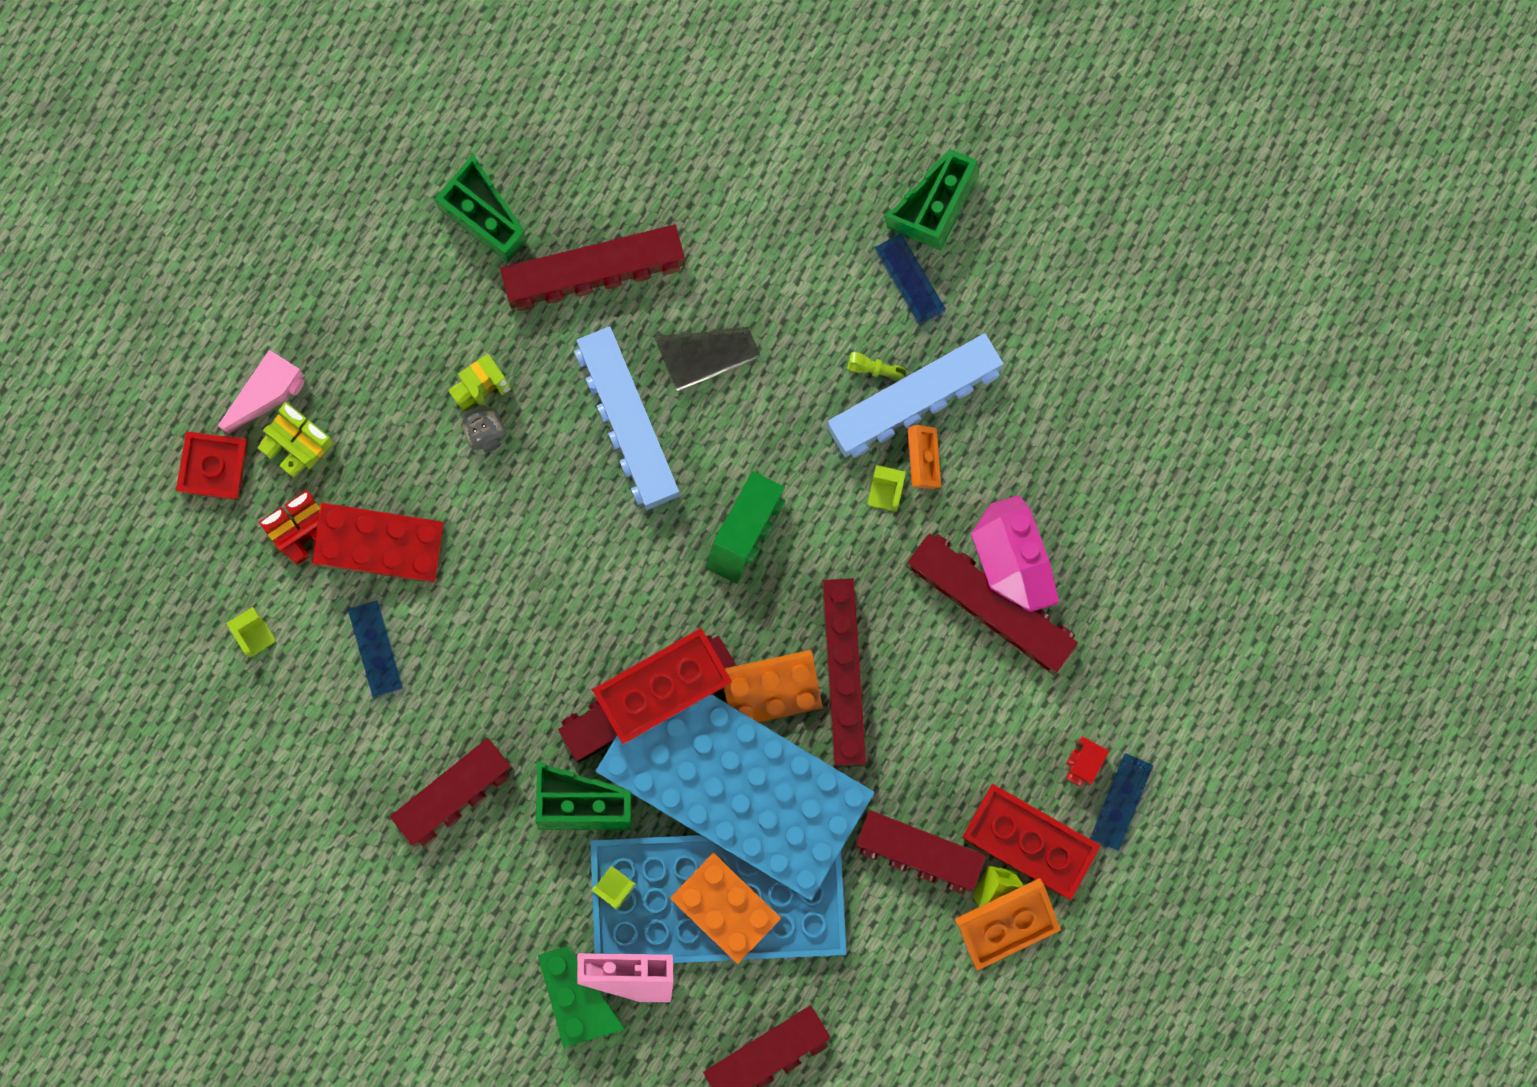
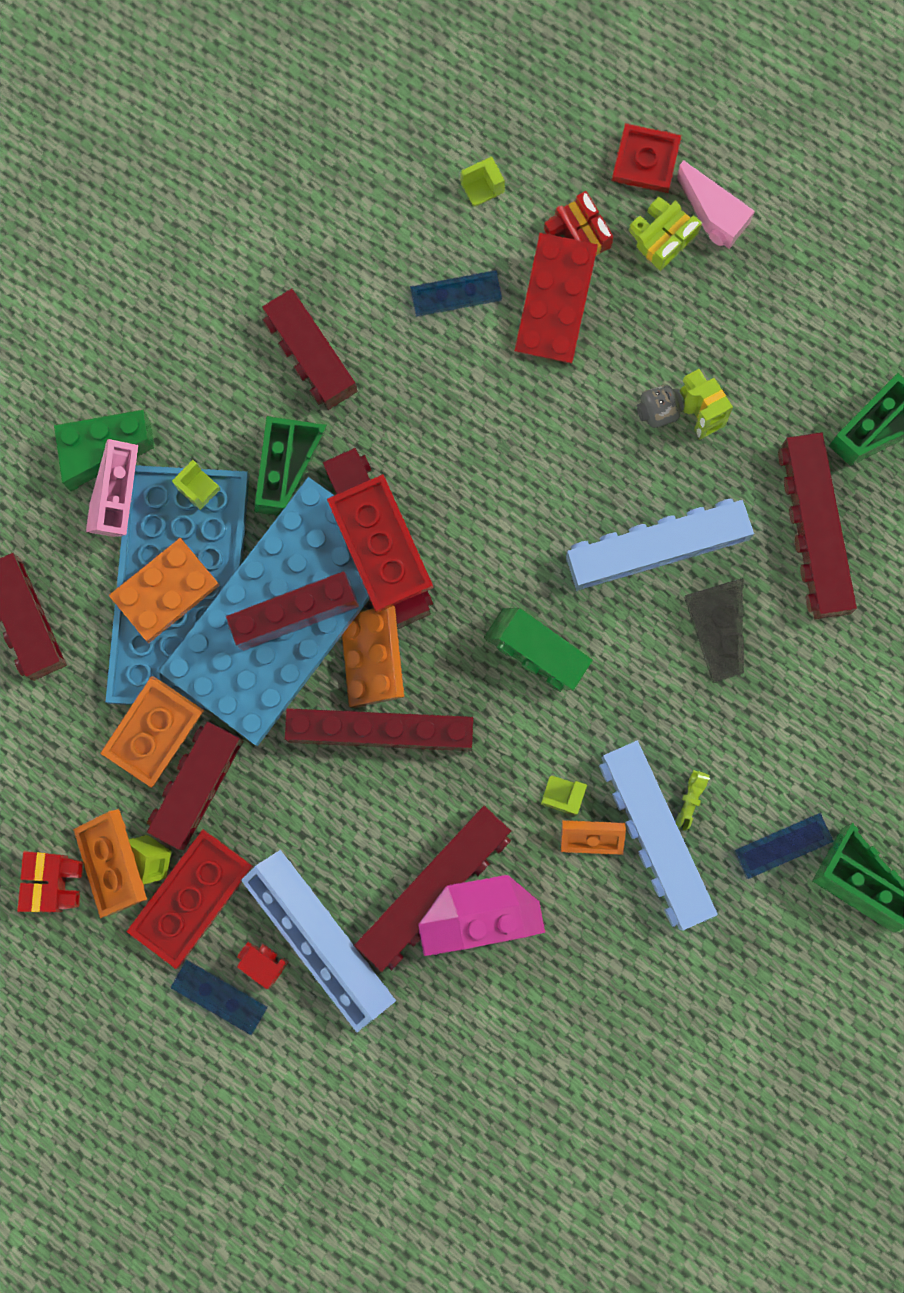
camera: 105 degrees right, 0 degrees up
none -> red hips [17,851,83,912]
none -> orange plate [100,676,205,788]
none -> dark red brick [226,571,359,651]
none -> light blue brick [241,850,396,1032]

